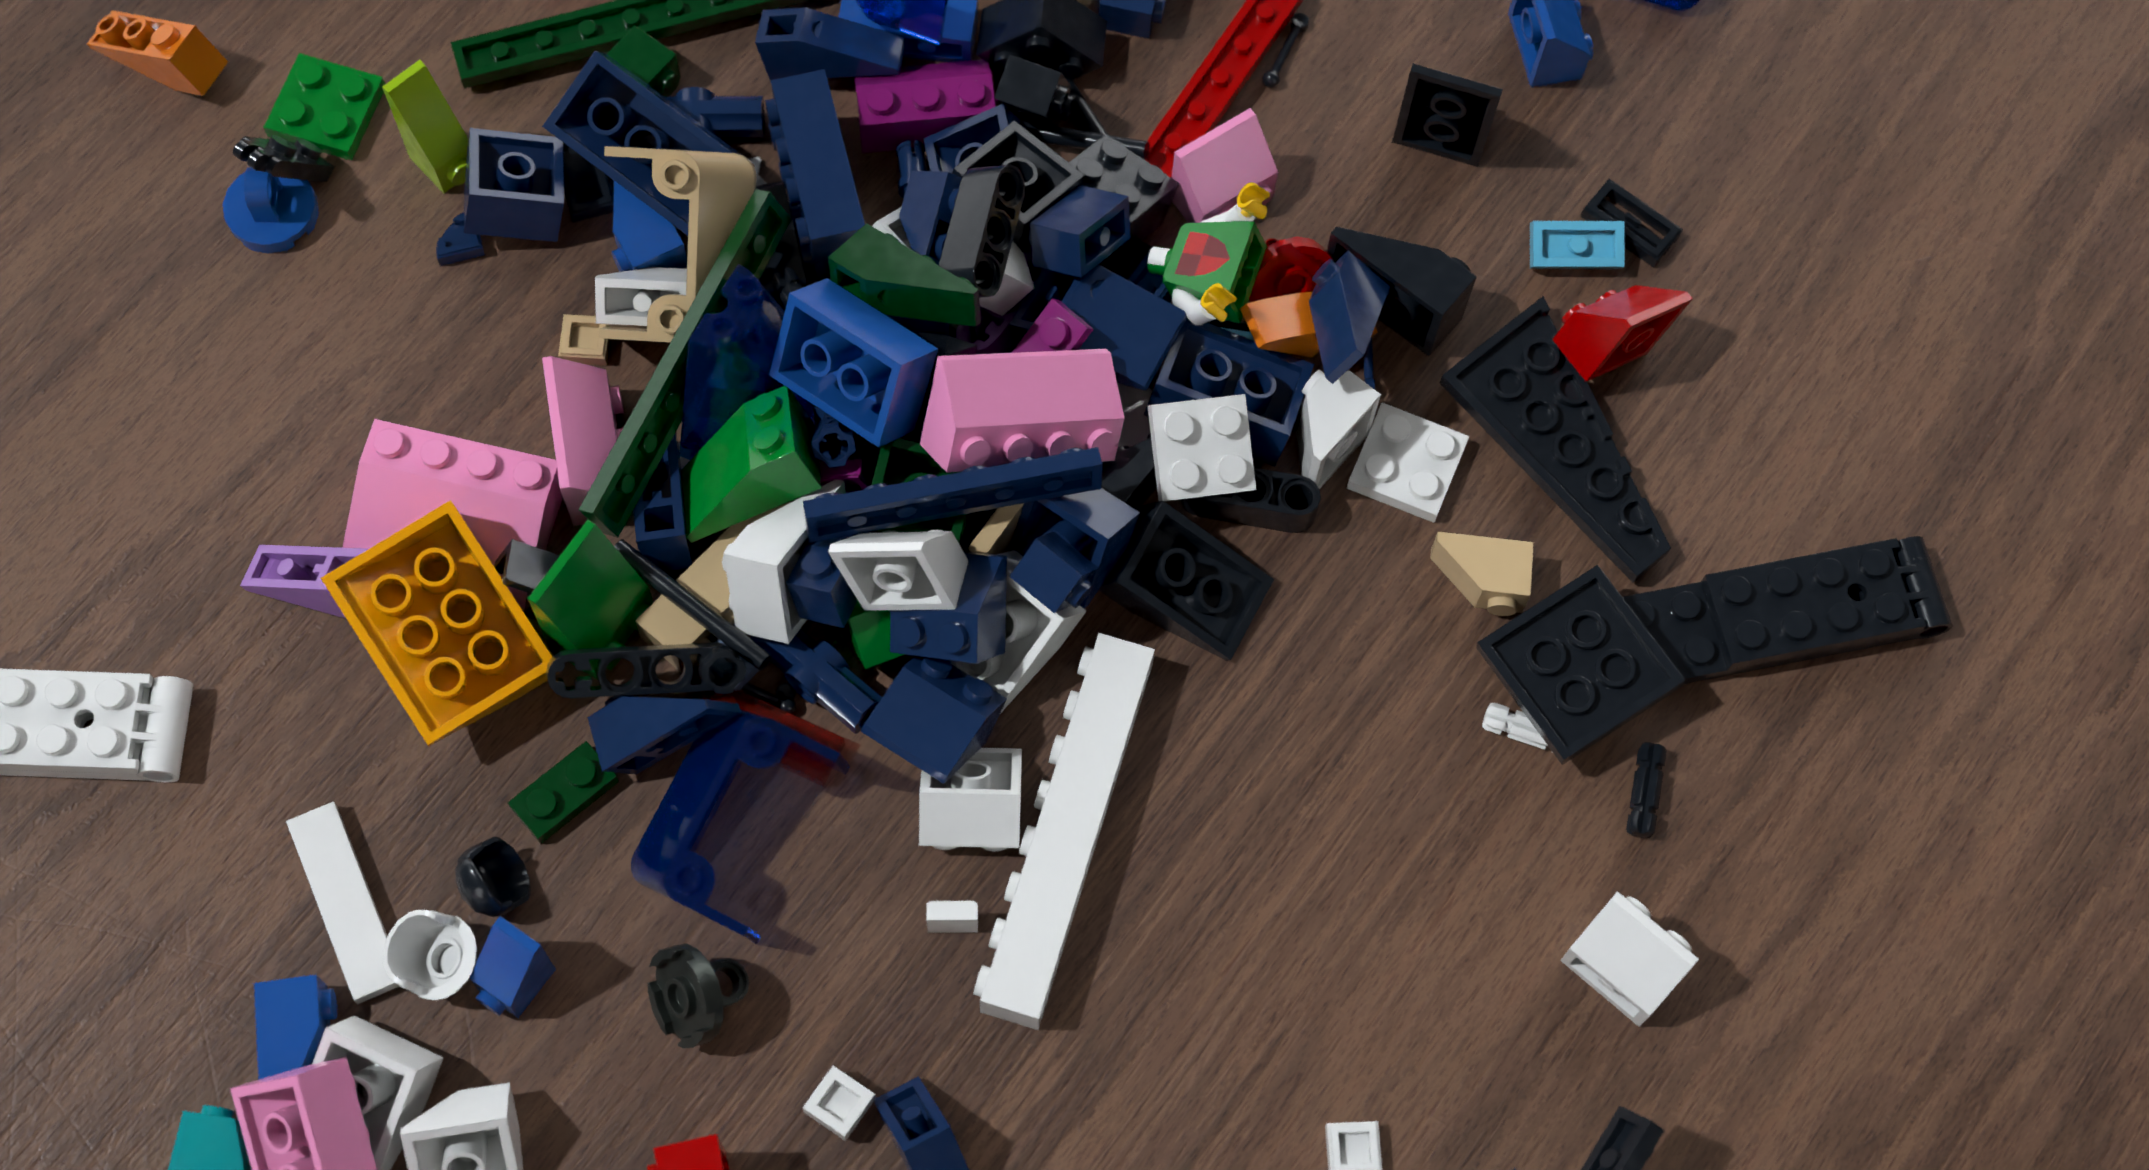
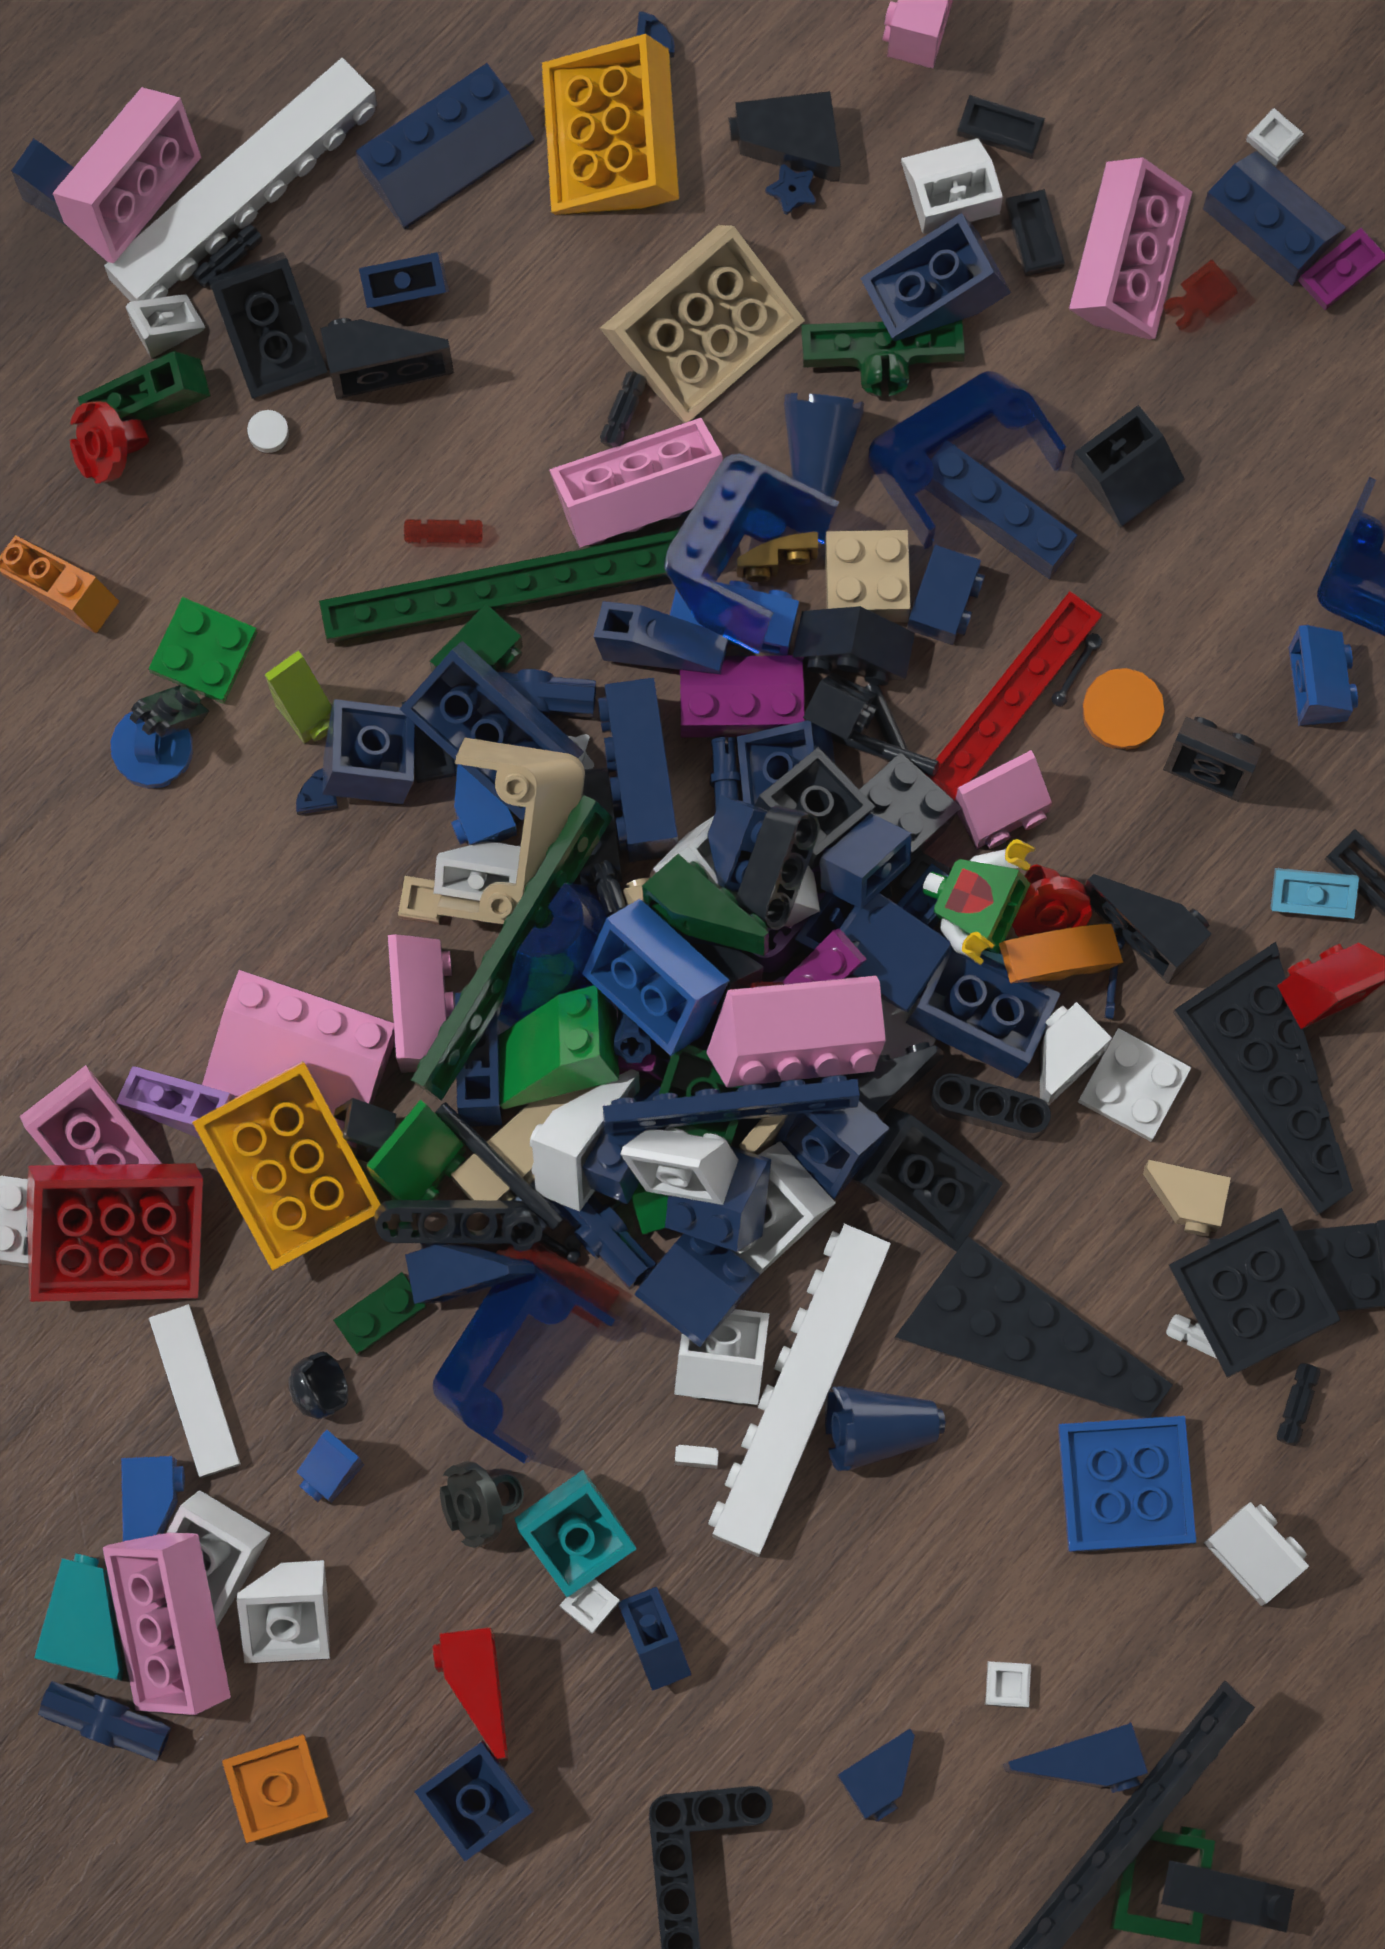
camera: 10 degrees right, 10 degrees up
white helmet [383,910,477,1000] -> none
dark blue brick [1009,531,1098,614] -> none
white plate [1147,394,1256,501] -> none
dark blue slope [1309,250,1390,384] -> none
none -> bright pink slope [20,1065,162,1165]
none -> red slope [27,1163,203,1302]
none -> teal slope [514,1470,637,1598]
none -> dark blue cone [825,1386,945,1471]
none -> black wing [894,1237,1173,1418]
none -> blue plate [1058,1416,1196,1552]
none -> orange tile [1082,668,1165,750]

